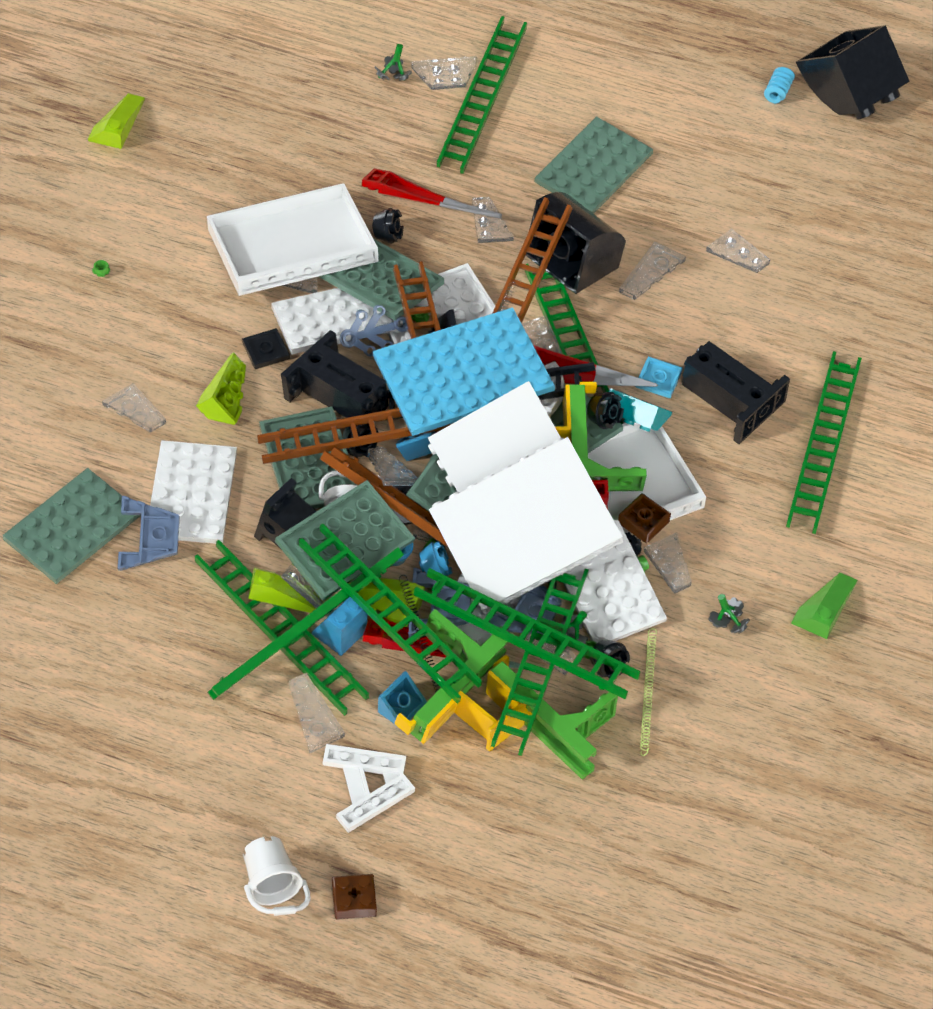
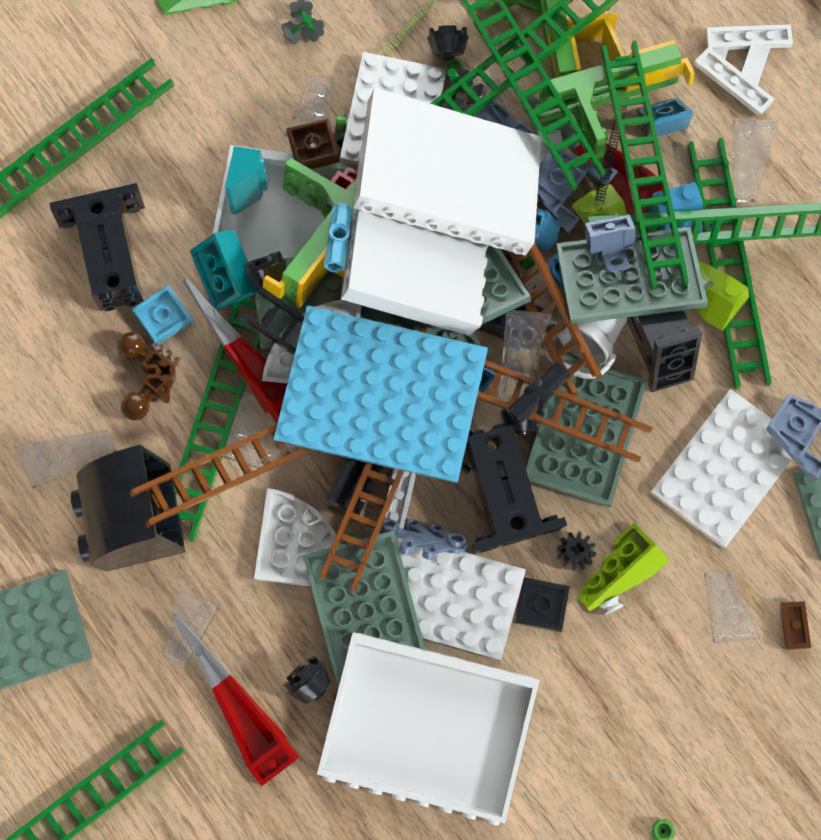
camera: 145 degrees left, 20 degrees up
none -> reddish brown piece [117,332,180,421]
none -> teal slope [225,146,269,215]
none -> medium azure piece [324,203,353,273]
none -> black piece [507,362,570,424]
none -> black gear [557,531,596,571]
none -> sand blue piece [585,215,636,272]
none -> white bush [600,596,623,616]
none -> reddish brown plate [780,601,811,651]

